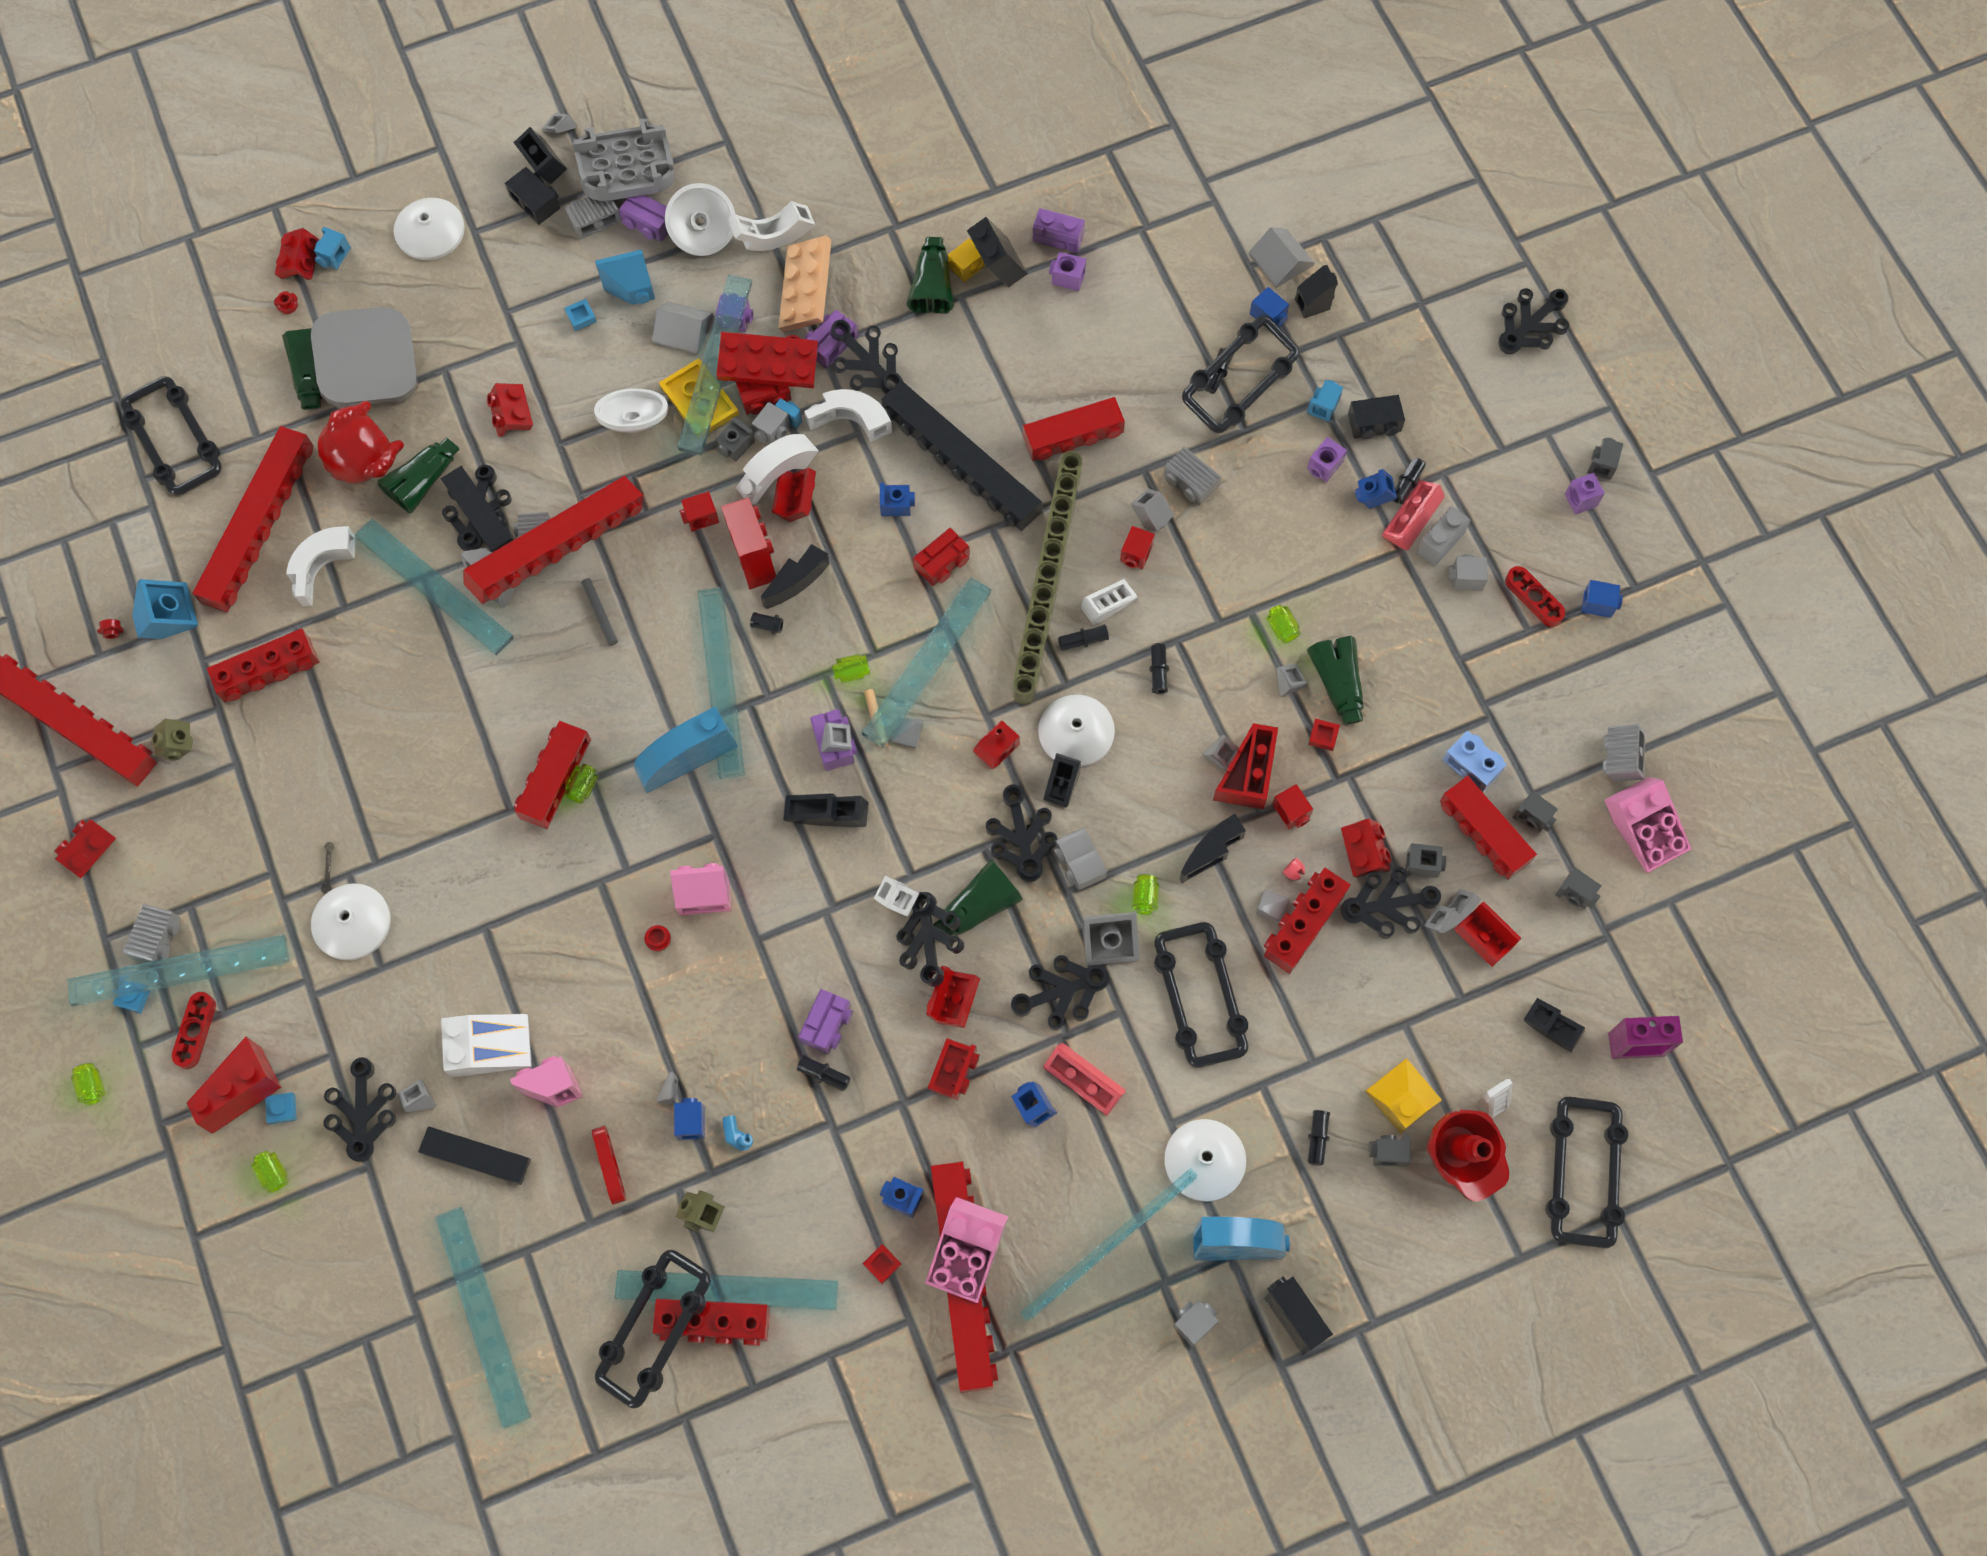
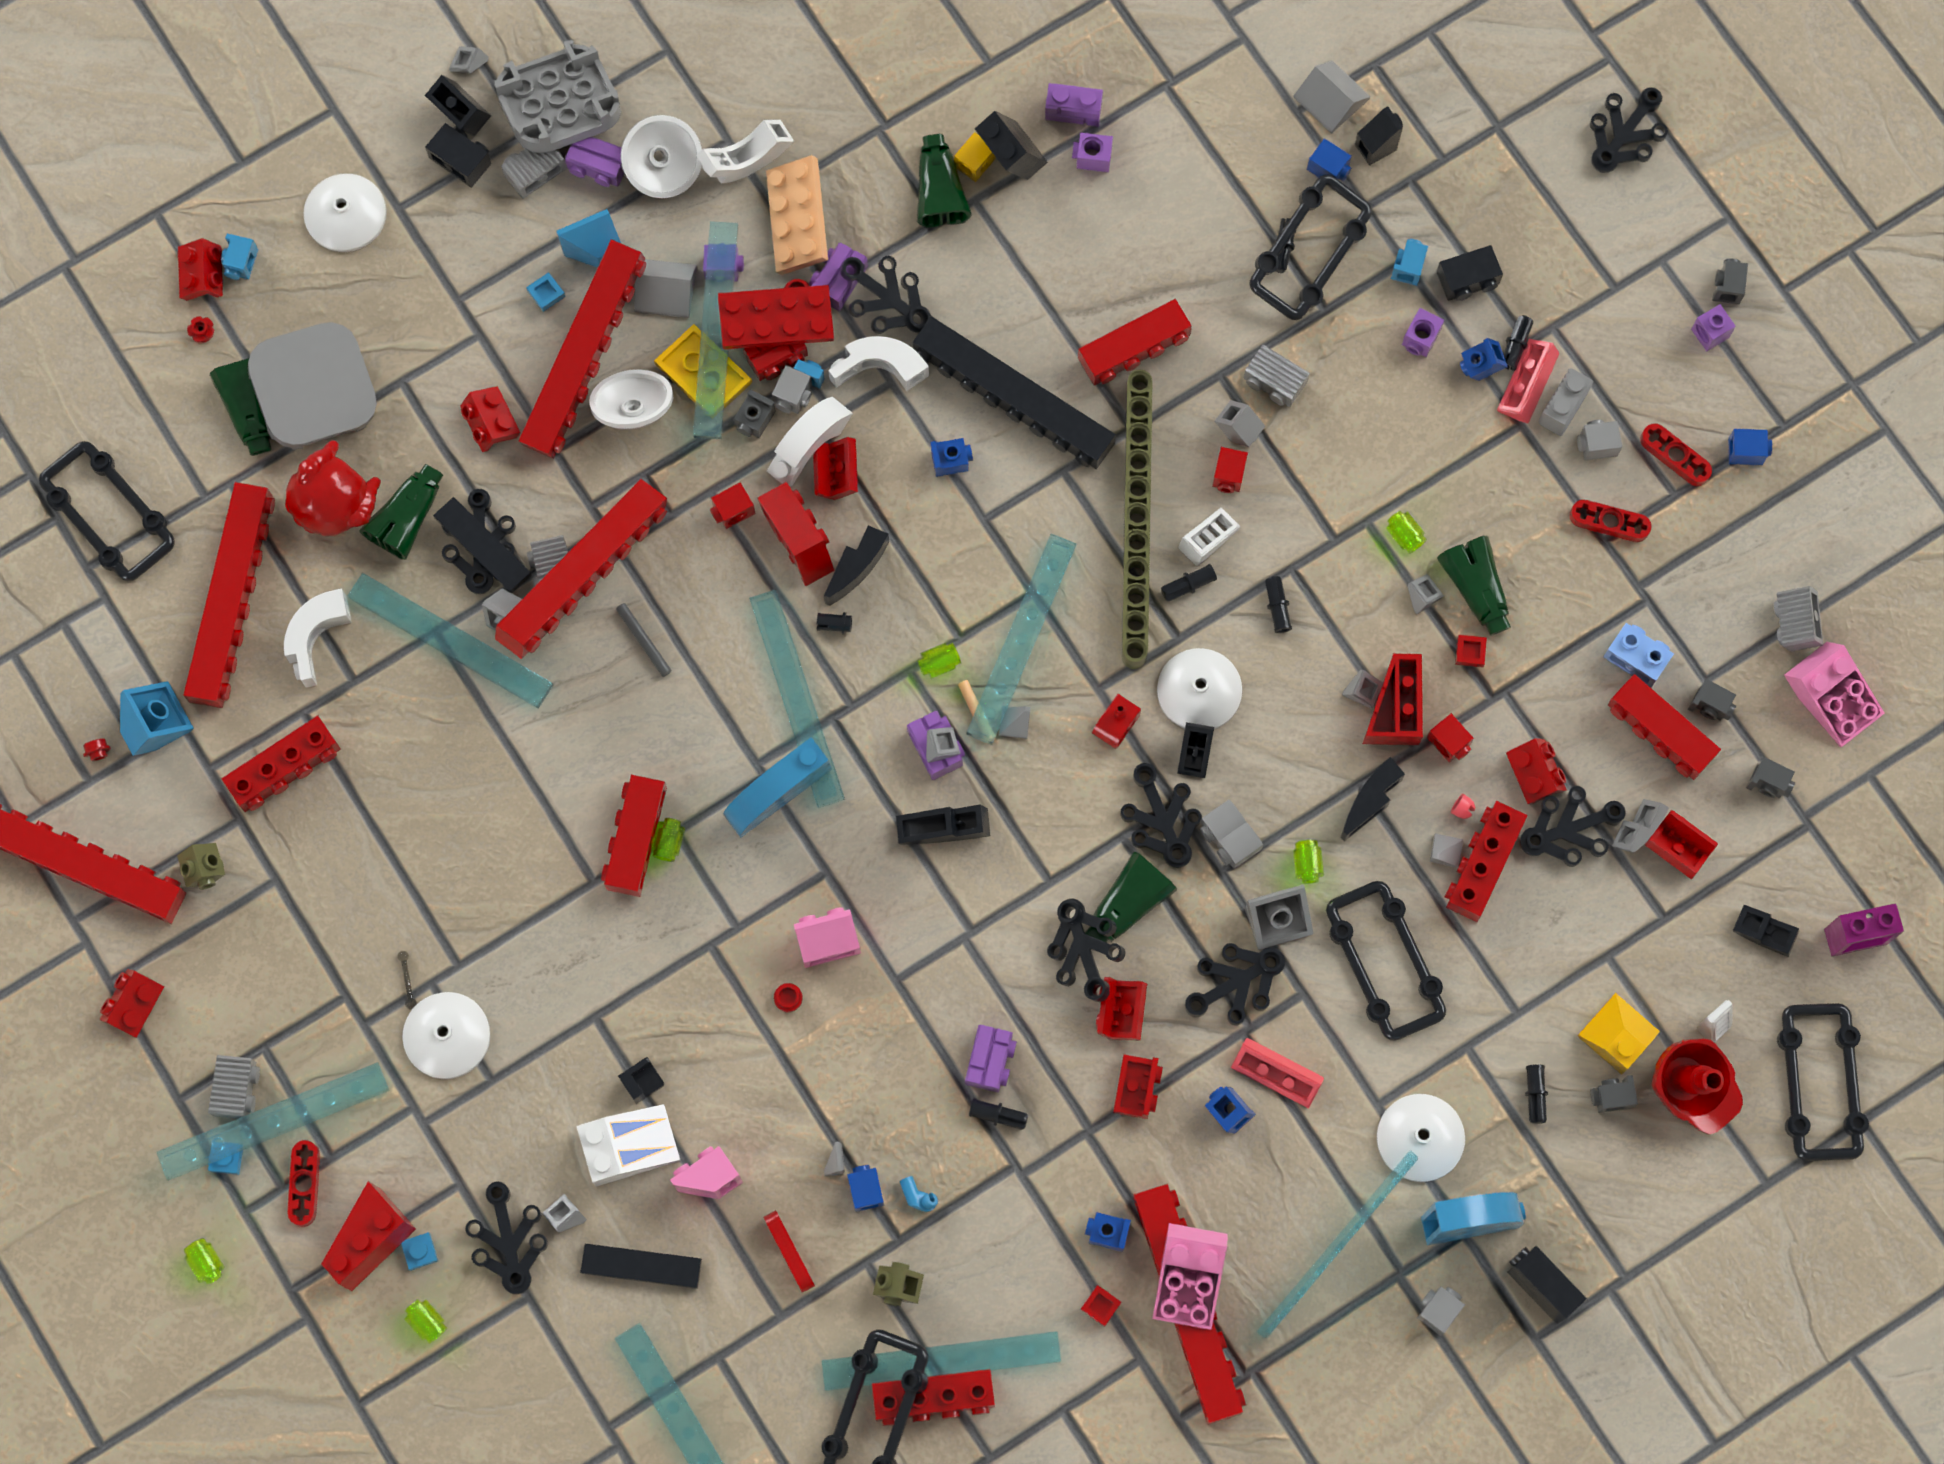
camera: 10 degrees left, 5 degrees up
white brick [874,875,919,917] -> none
red brick [913,527,970,586] -> none
dark grey brick [1406,843,1446,878] -> none
none -> red brick [518,239,646,459]
none -> black panel [618,1057,664,1104]
none -> red beam [1570,500,1652,542]

